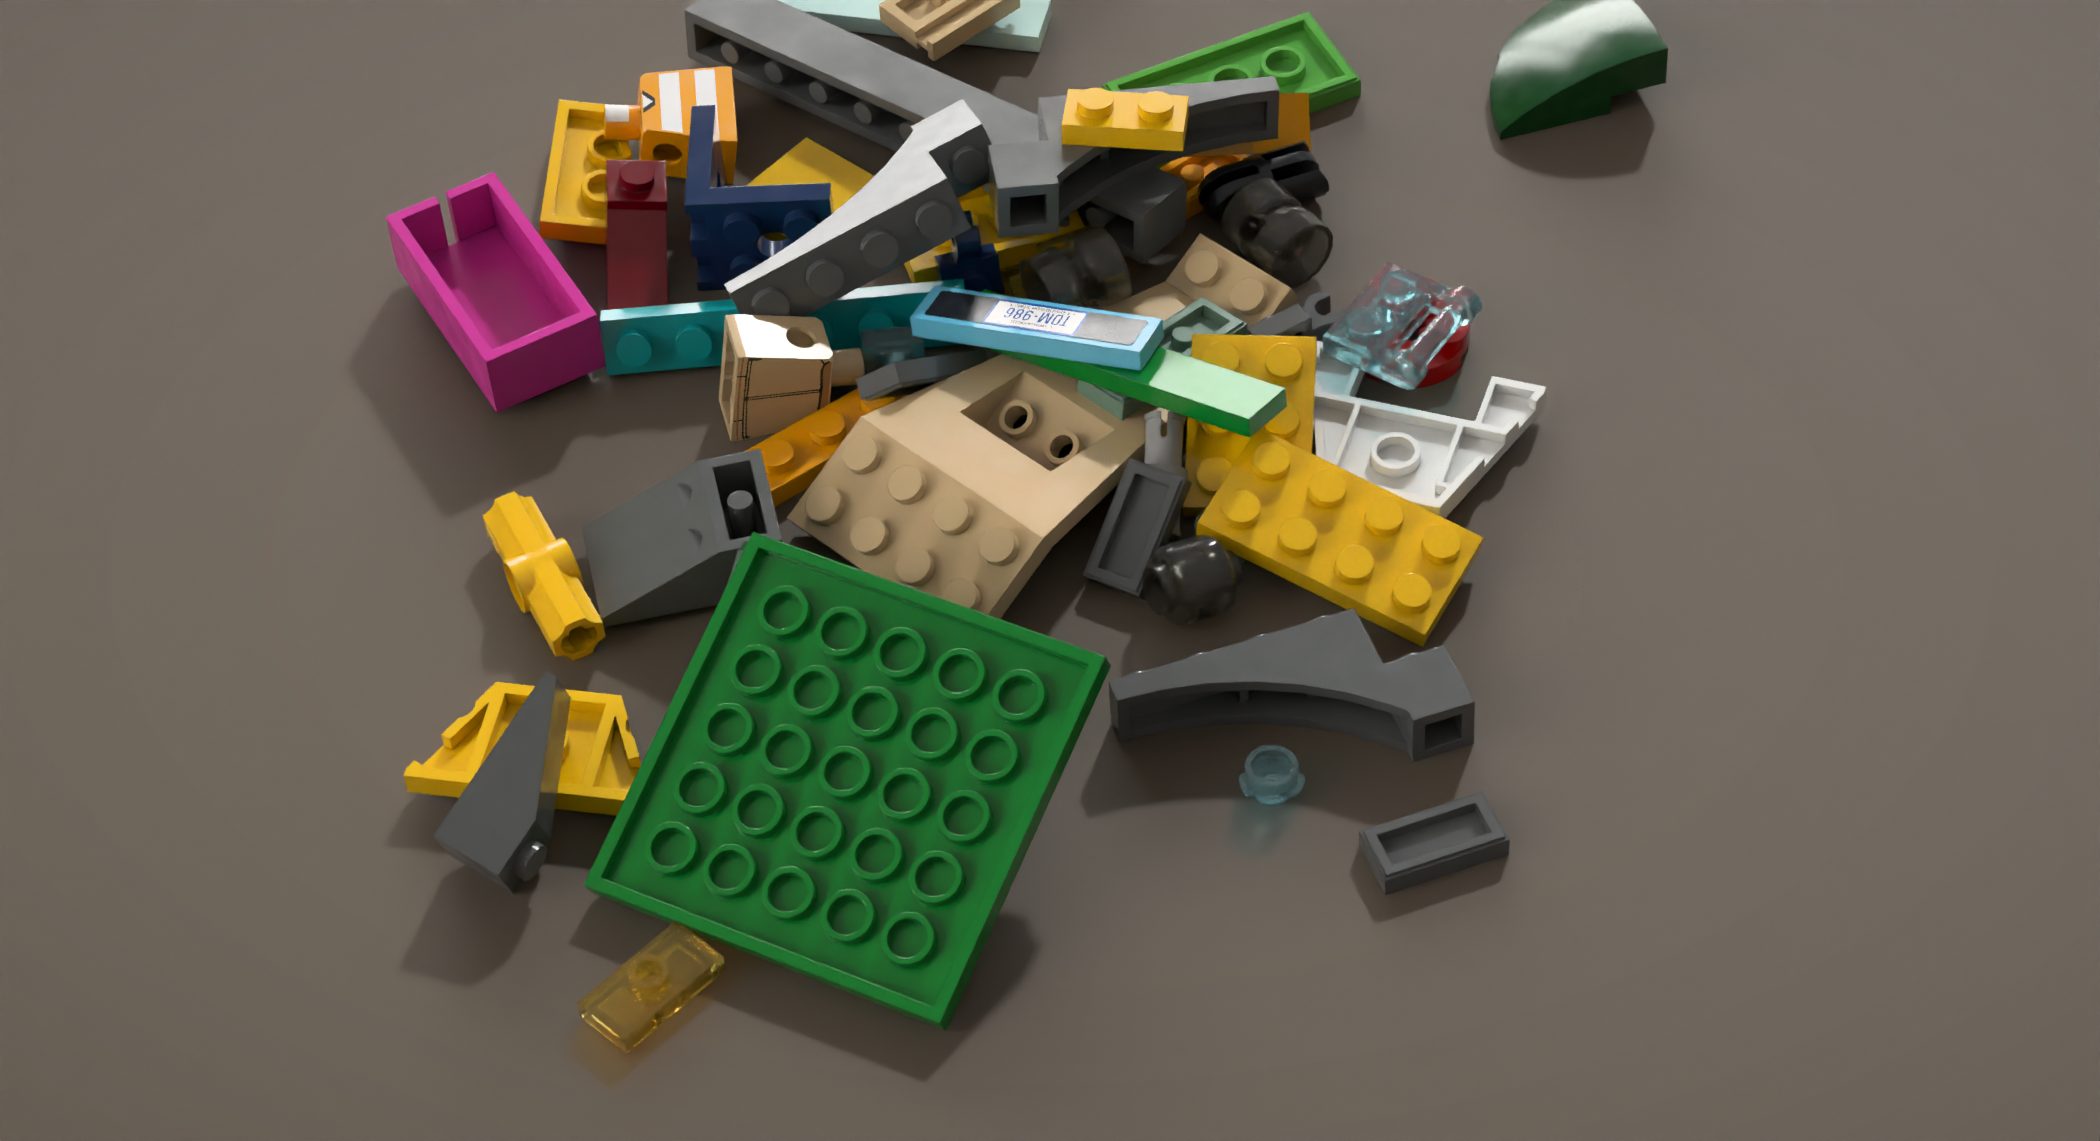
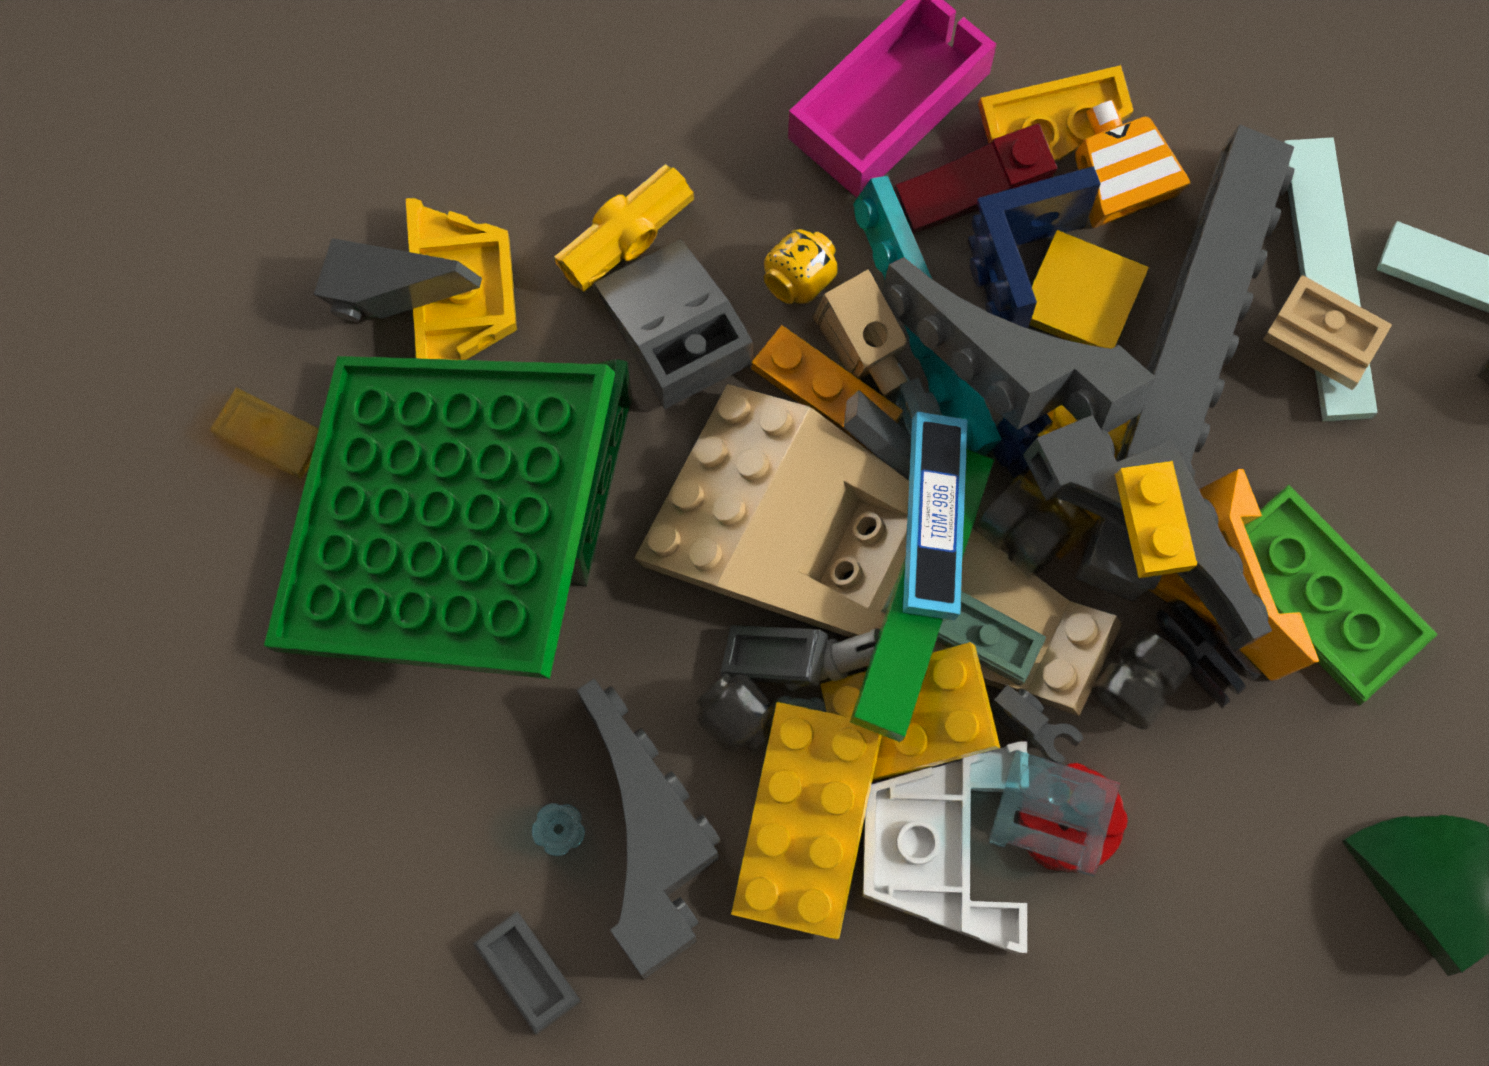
camera: 70 degrees right, 25 degrees up
none -> yellow head [763,229,837,304]

